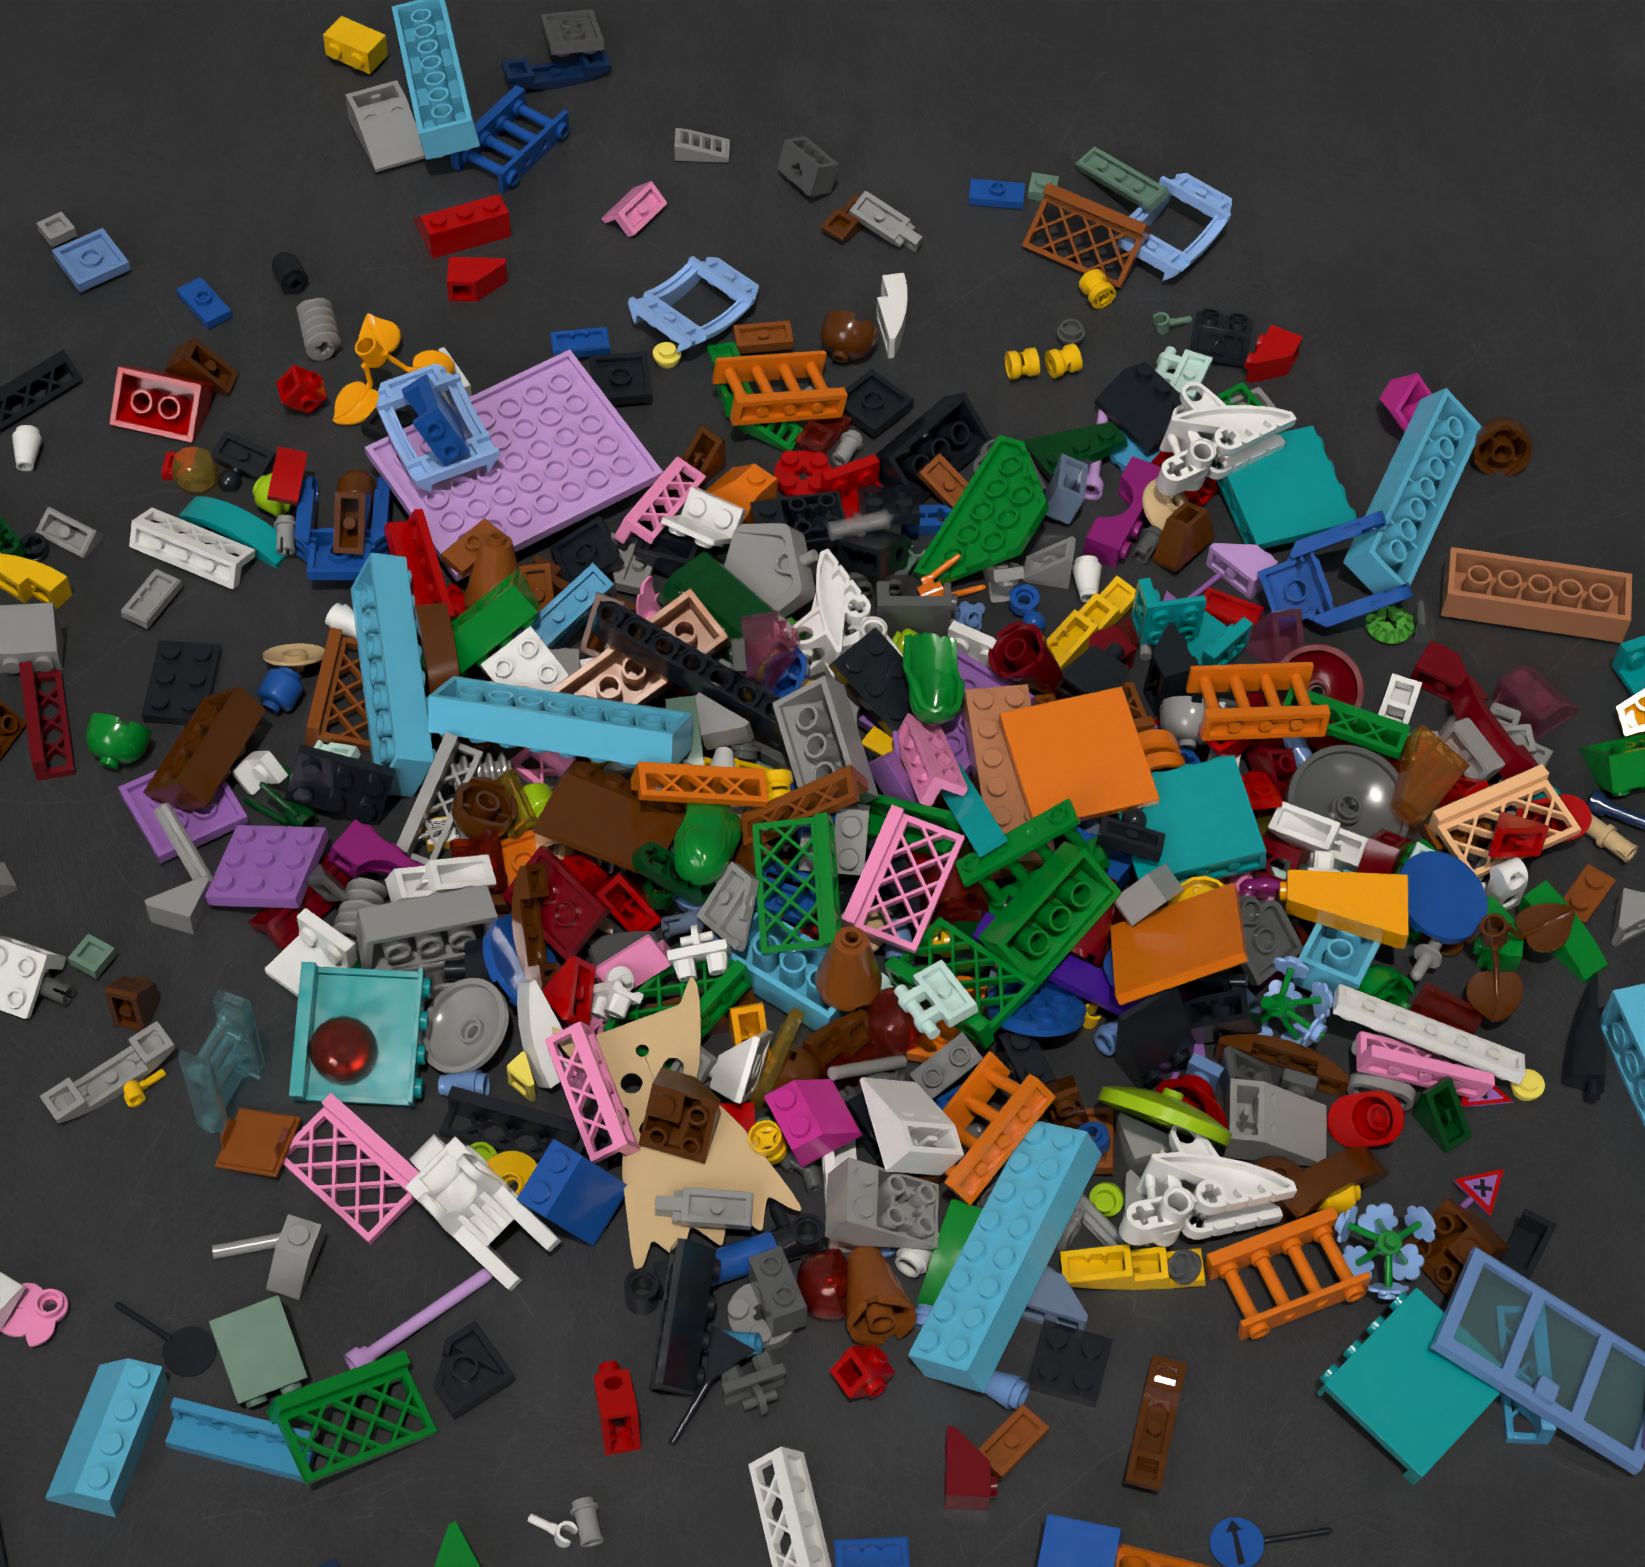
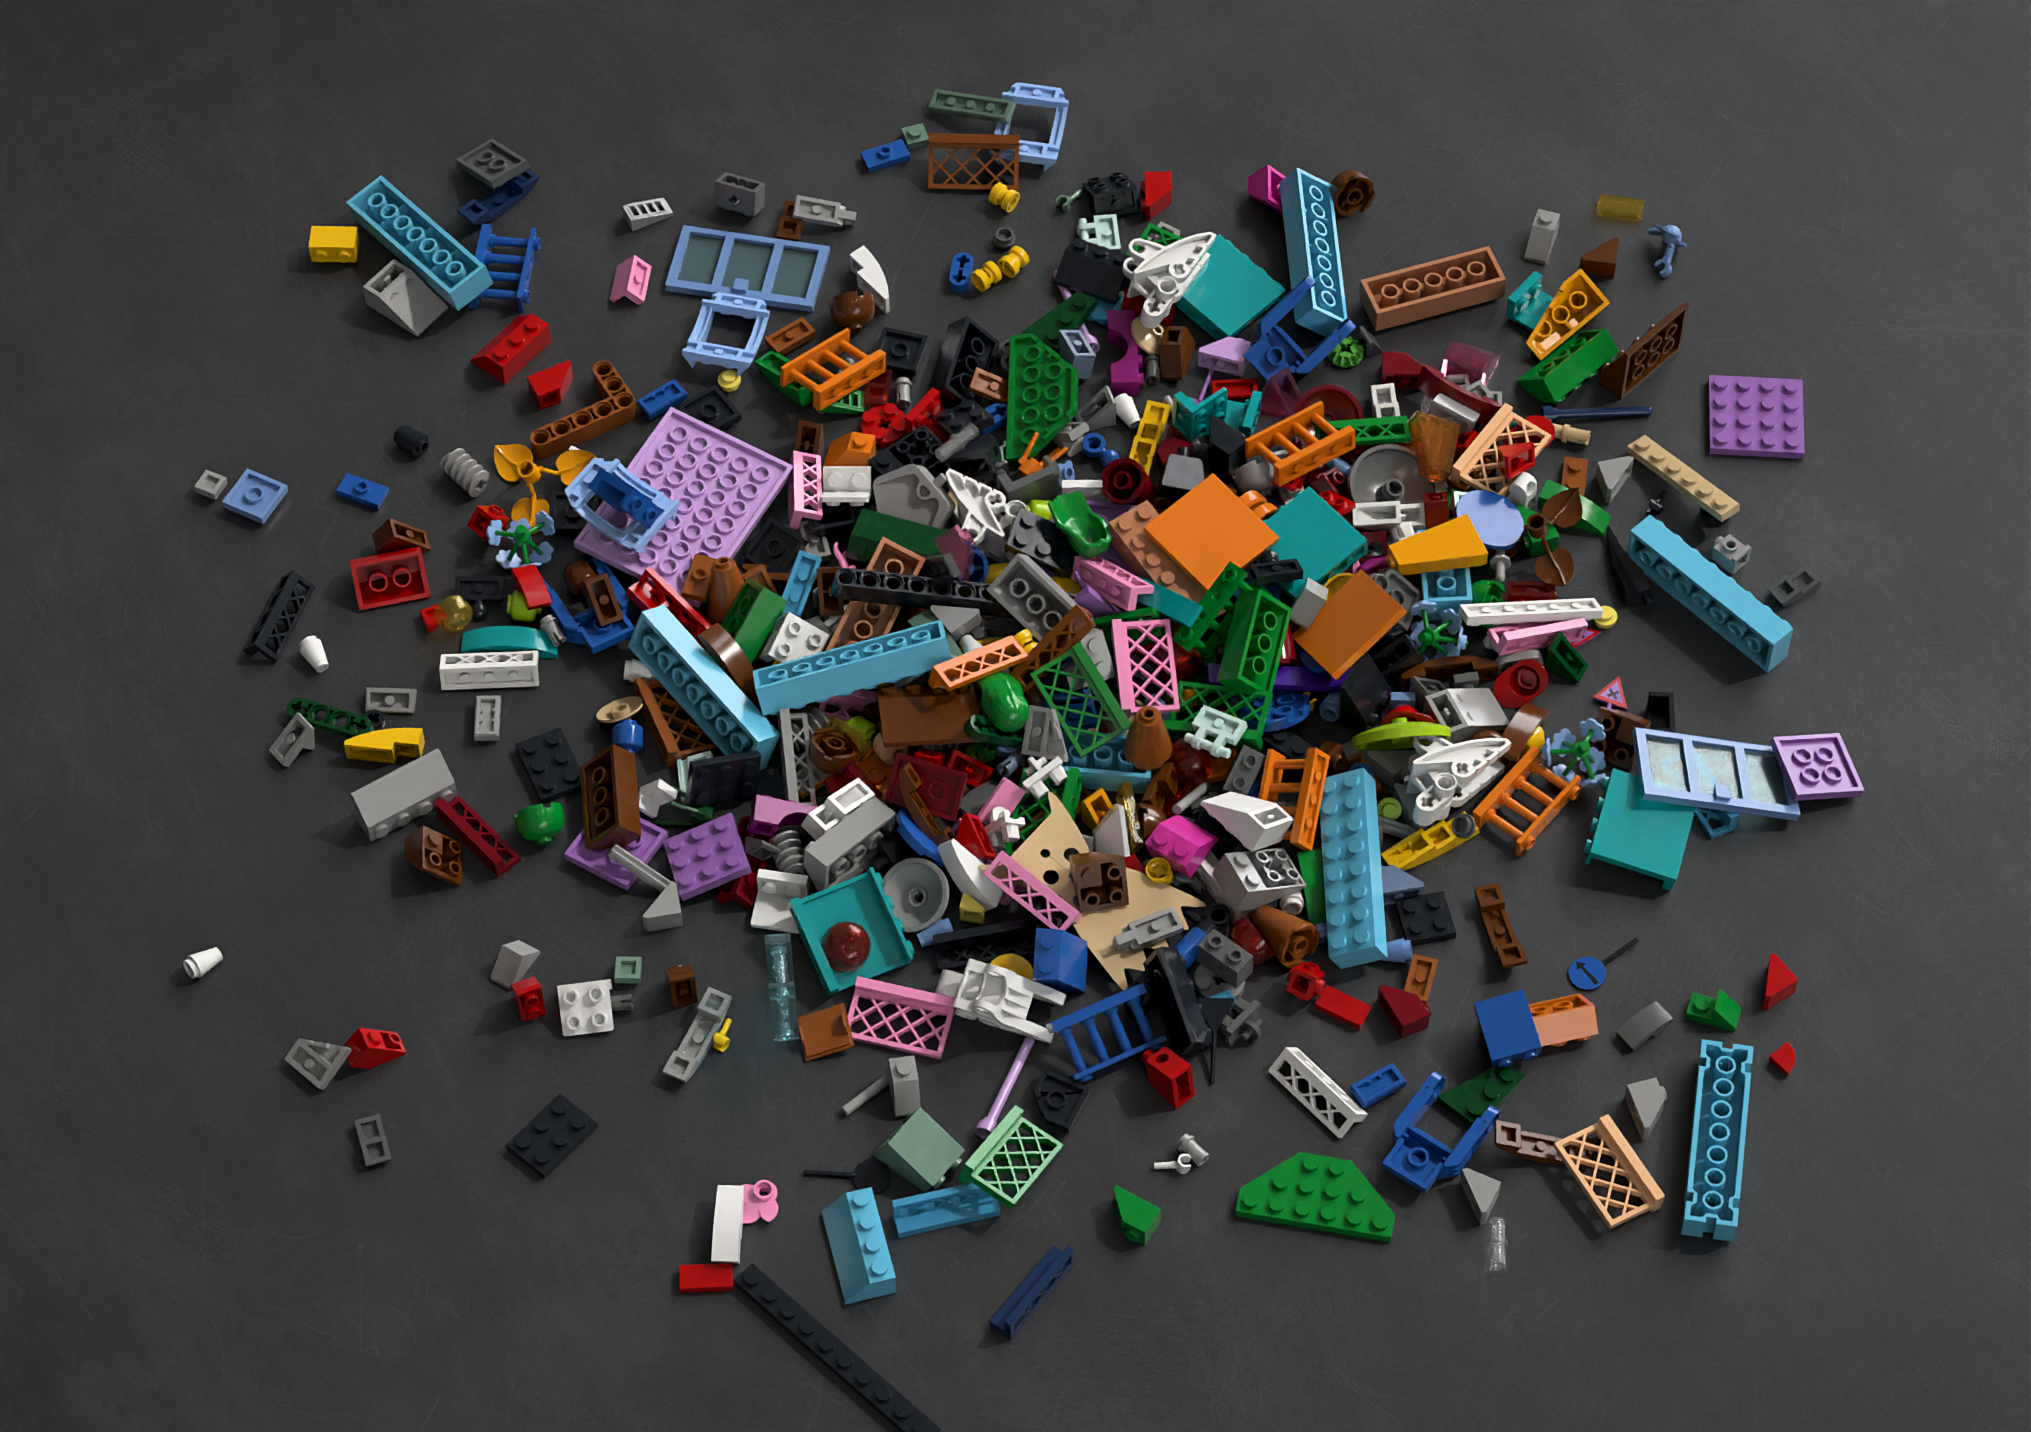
camera: 25 degrees left, 0 degrees up
none -> light blue plant [486,510,555,569]
none -> dark orange beam [530,360,636,459]
none -> door [665,225,830,312]
none -> blue beam [949,252,973,293]
none -> blue fence [1045,983,1167,1083]
none -> red tile [1315,985,1372,1030]

